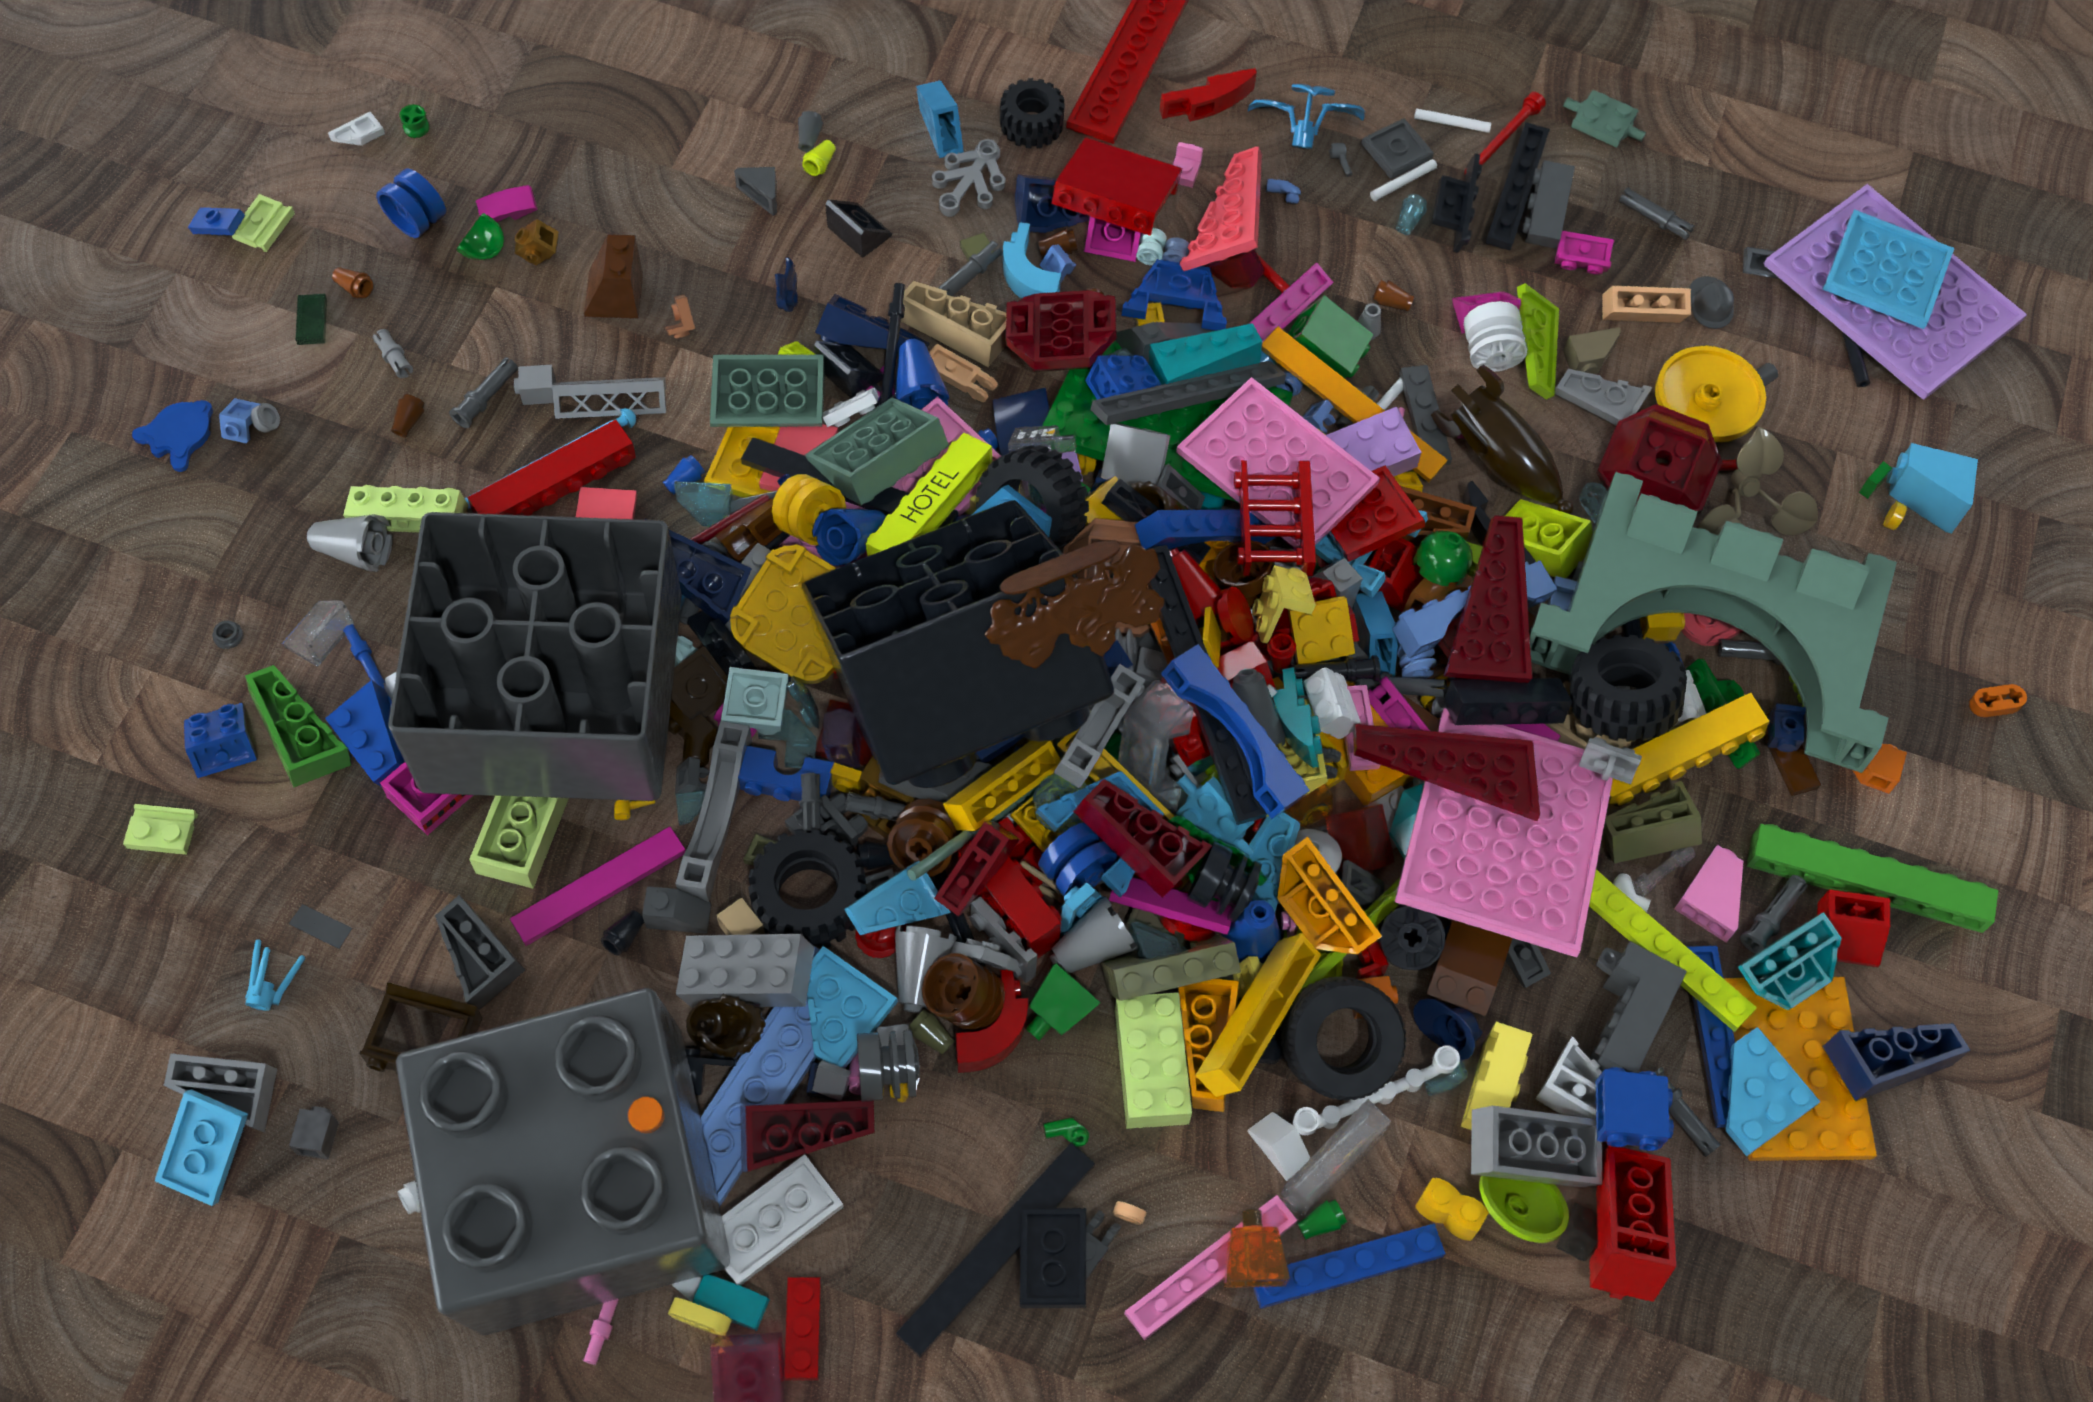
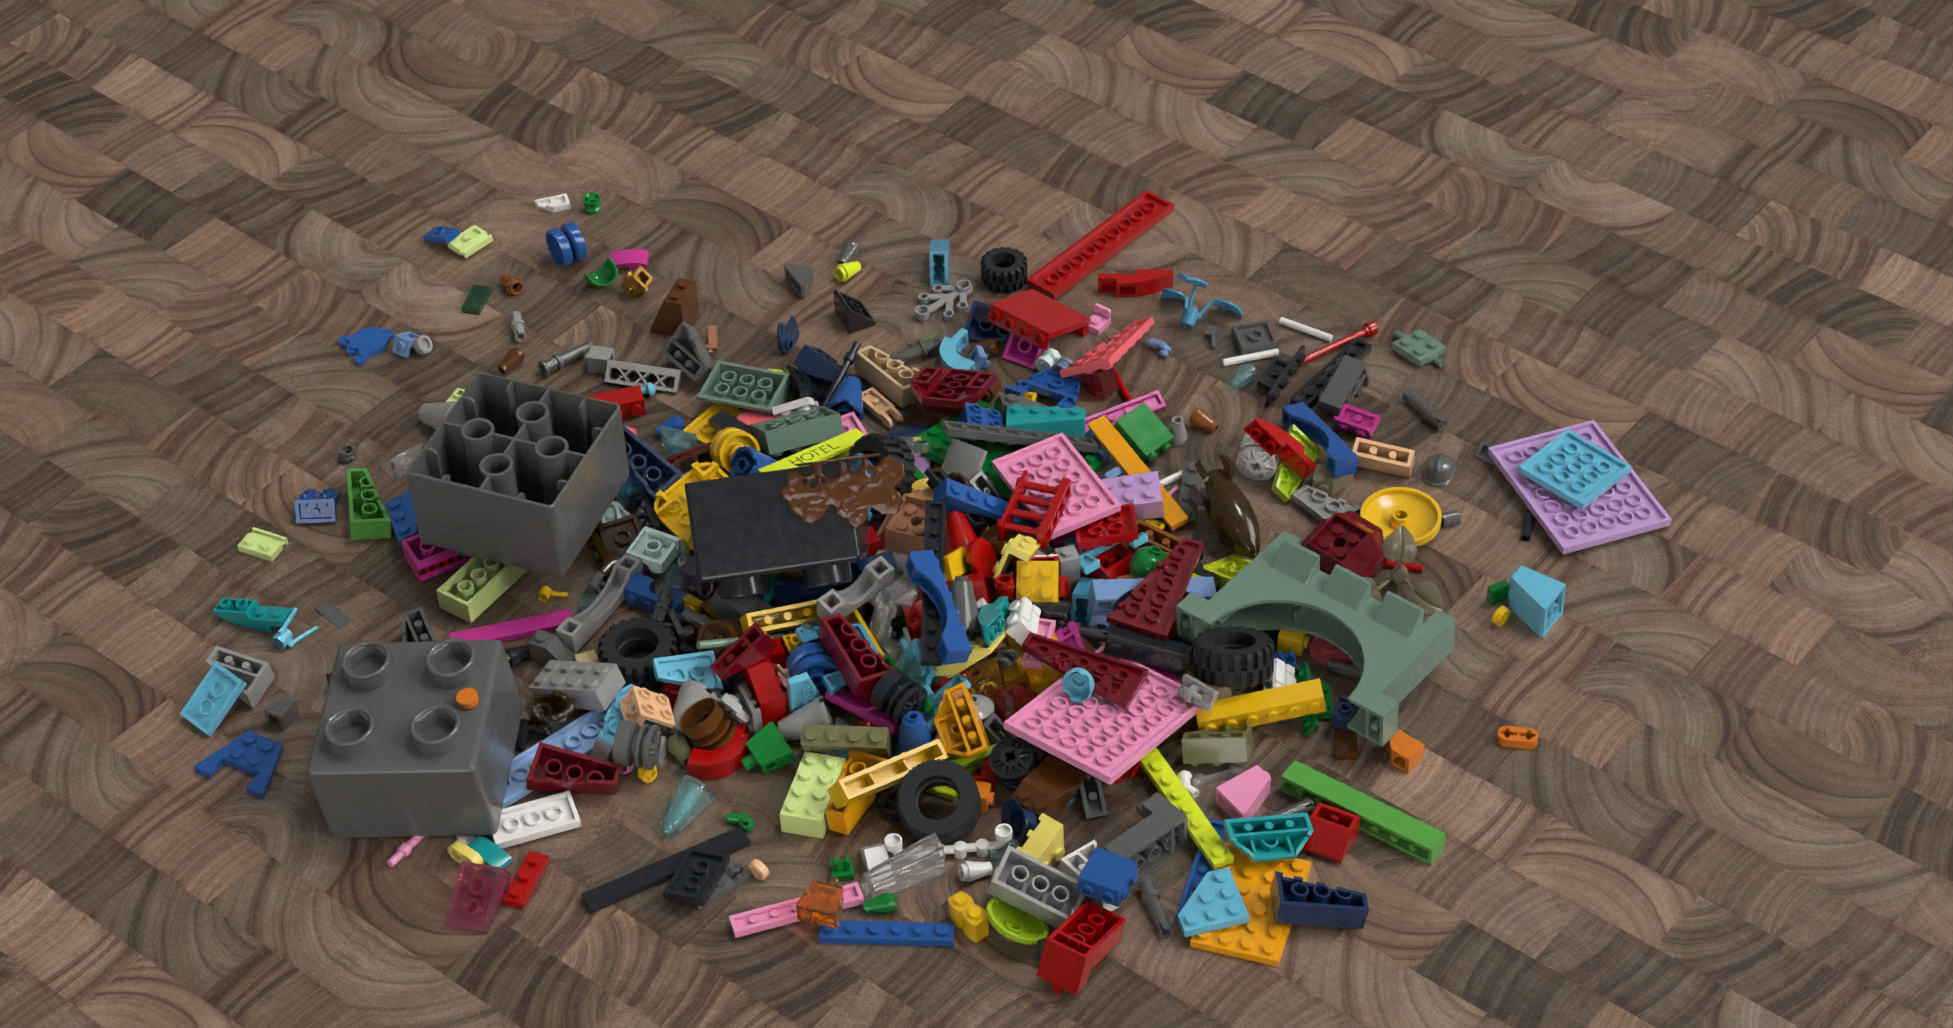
camera: 25 degrees right, 20 degrees down
none -> blue wing [194,731,284,799]
none -> teal slope [213,597,293,633]
none -> light nougat bracket [619,685,676,728]
none -> clear light blue cone [659,775,715,836]
none -> dark grey wedge [661,321,715,385]
none -> green tile [830,856,855,883]
none -> white cone [958,861,993,883]
none -> medium azure hair [1062,667,1095,703]
none -> red slope [1243,418,1317,479]
none -> blue arch [1282,402,1359,477]

